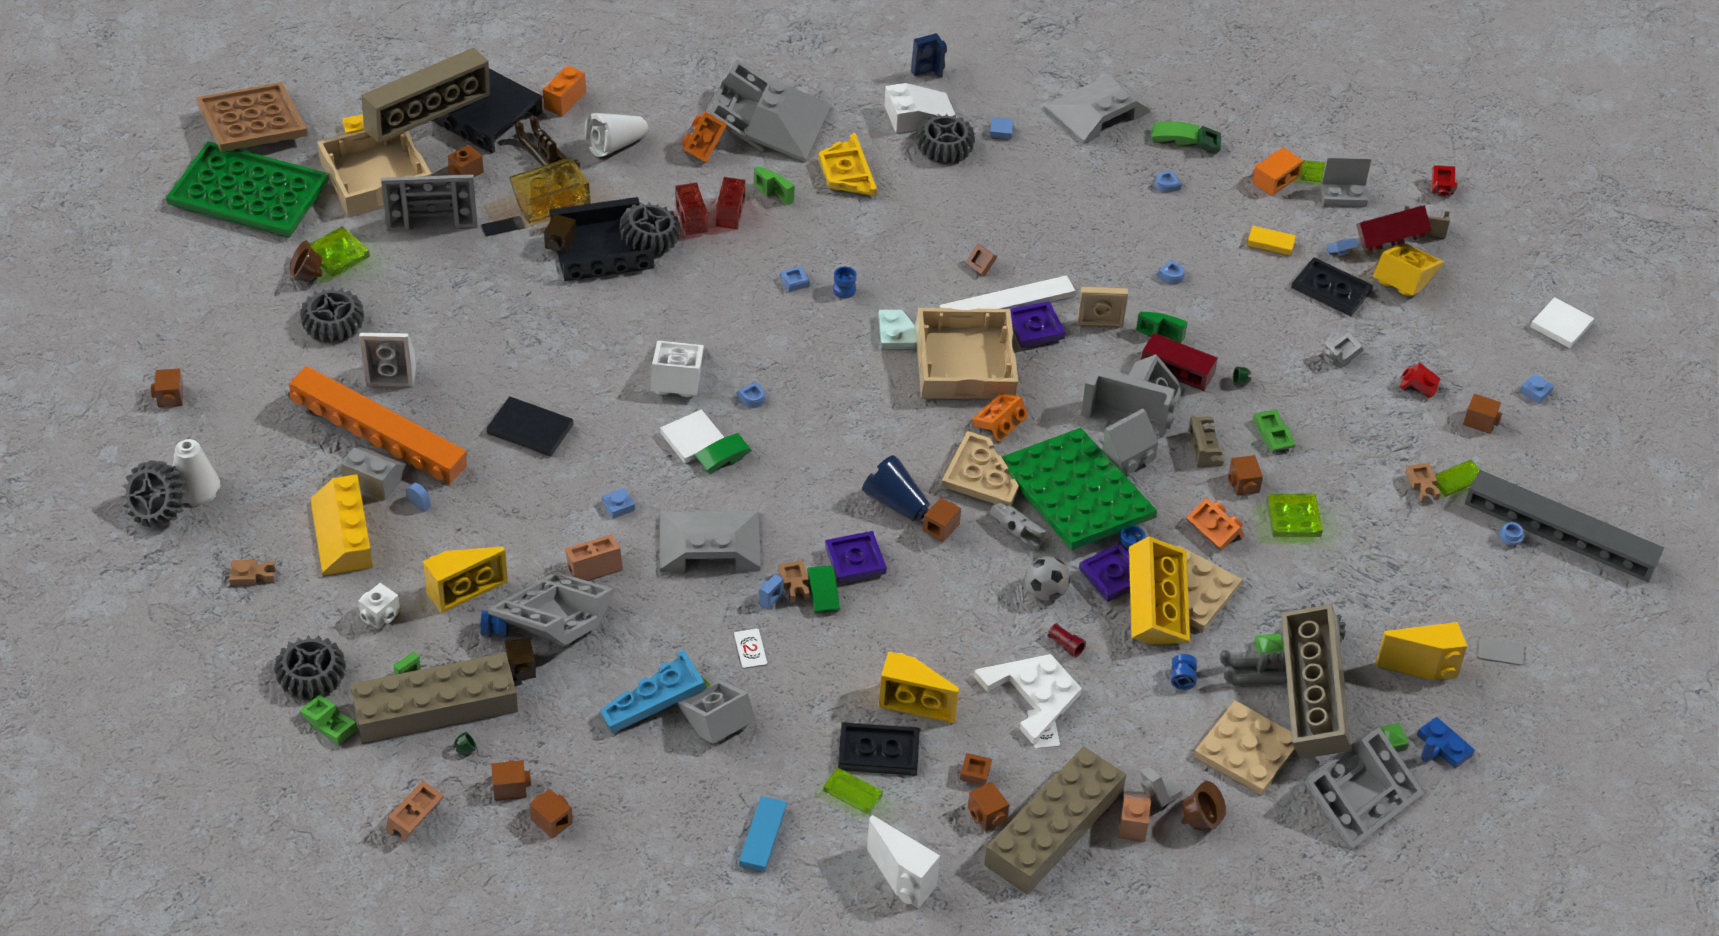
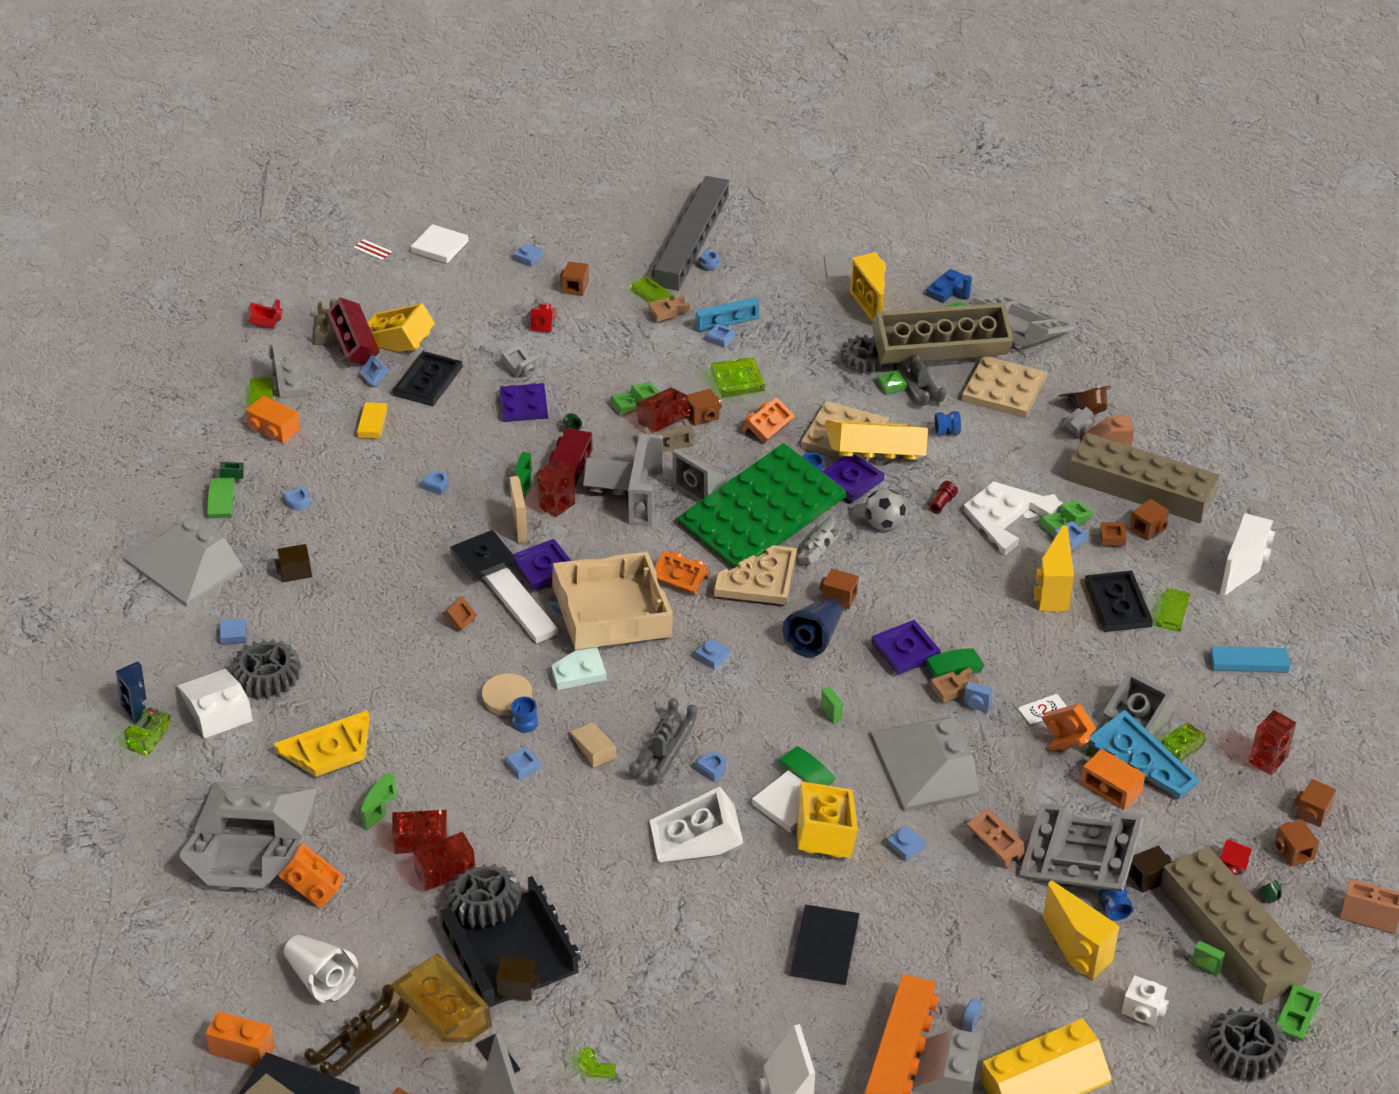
camera: 100 degrees left, 5 degrees down
none -> clear neon green leg [124,707,171,756]
none -> dark brown brick [274,544,312,582]
none -> sticker [354,239,392,260]
none -> black plate [450,529,516,581]
none -> tan tile [482,673,533,716]
none -> dark purple plate [500,383,548,422]
none -> clear red brick [537,458,576,517]
none -> tan slope [570,723,617,768]
none -> clear neon green arm [577,1047,616,1078]
none -> dark grey piece [629,698,697,784]
none -> clear red brick [636,387,690,432]
none -> medium blue plate [695,638,730,670]
none -> dark azure tile [696,297,759,332]
none -> medium blue tile [706,324,736,348]
none -> yellow slope [797,781,858,858]
none -> bright green tile [821,686,843,724]
none -> bright green slope [1039,500,1093,537]
none -> orange bracket [1041,703,1097,751]
none -> medium blue plate [1054,521,1088,550]
none -> orange brick [1081,748,1145,810]
none -> clear neon green leg [1161,723,1206,763]
none -> red bracket [1219,839,1252,875]
none -> clear red brick [1249,710,1296,775]

